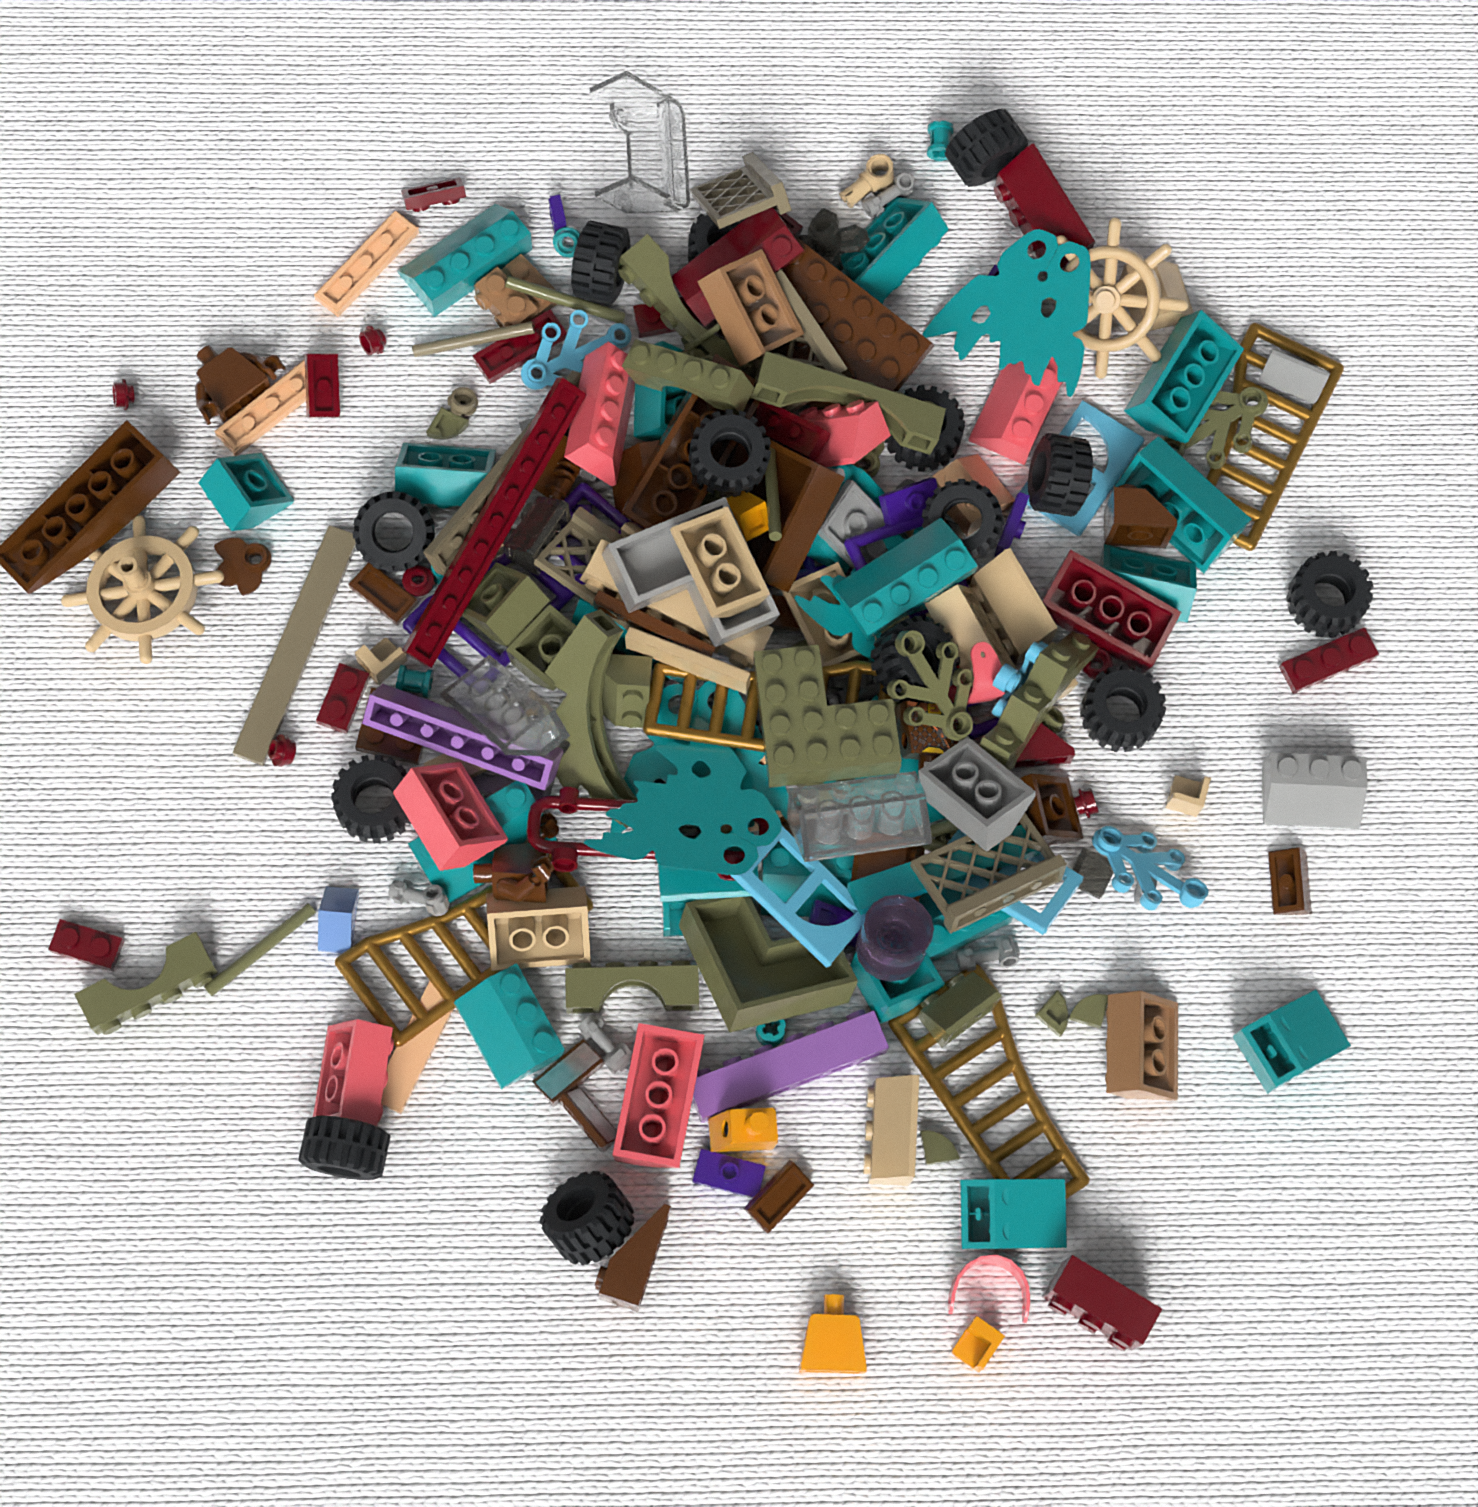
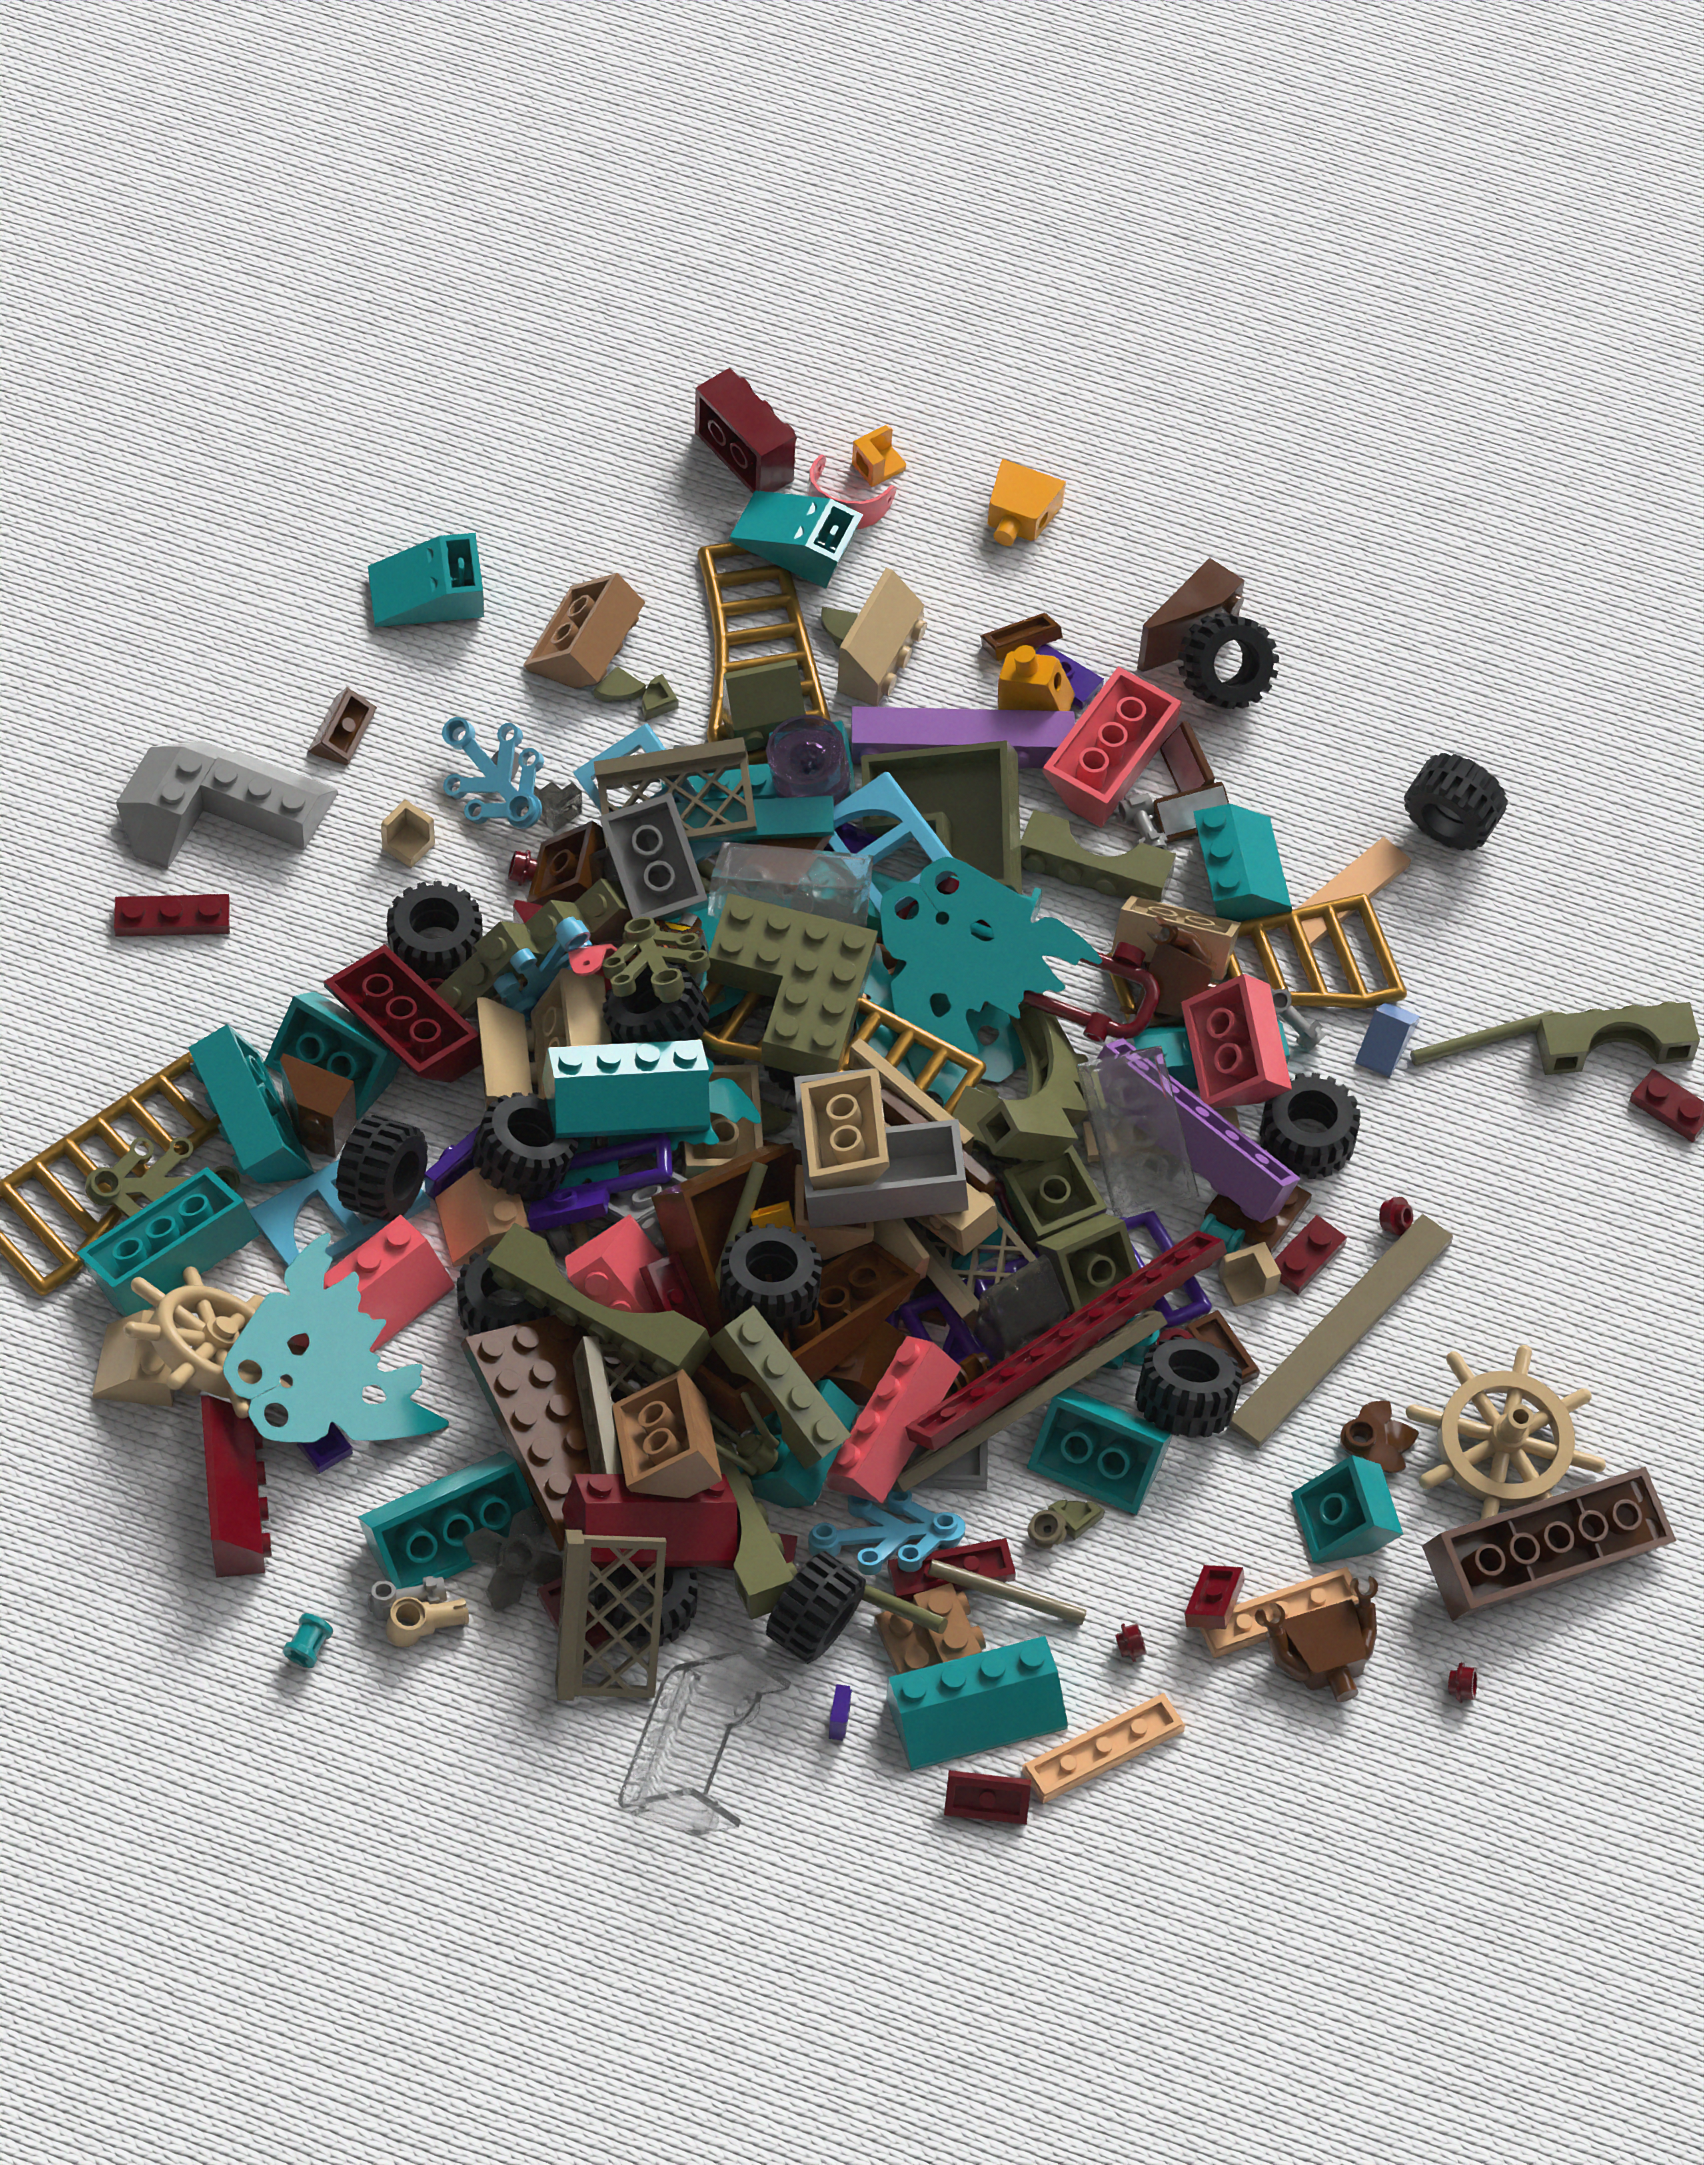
camera: 155 degrees left, 15 degrees down
coral slope [313,1019,394,1126] -> none
teal plate [553,226,580,257] -> none
black tyre [945,109,1028,187] -> none
light grey slope [1259,349,1330,404] -> none
black tyre [1287,551,1374,638] -> none
none -> light grey wedge [116,740,231,869]

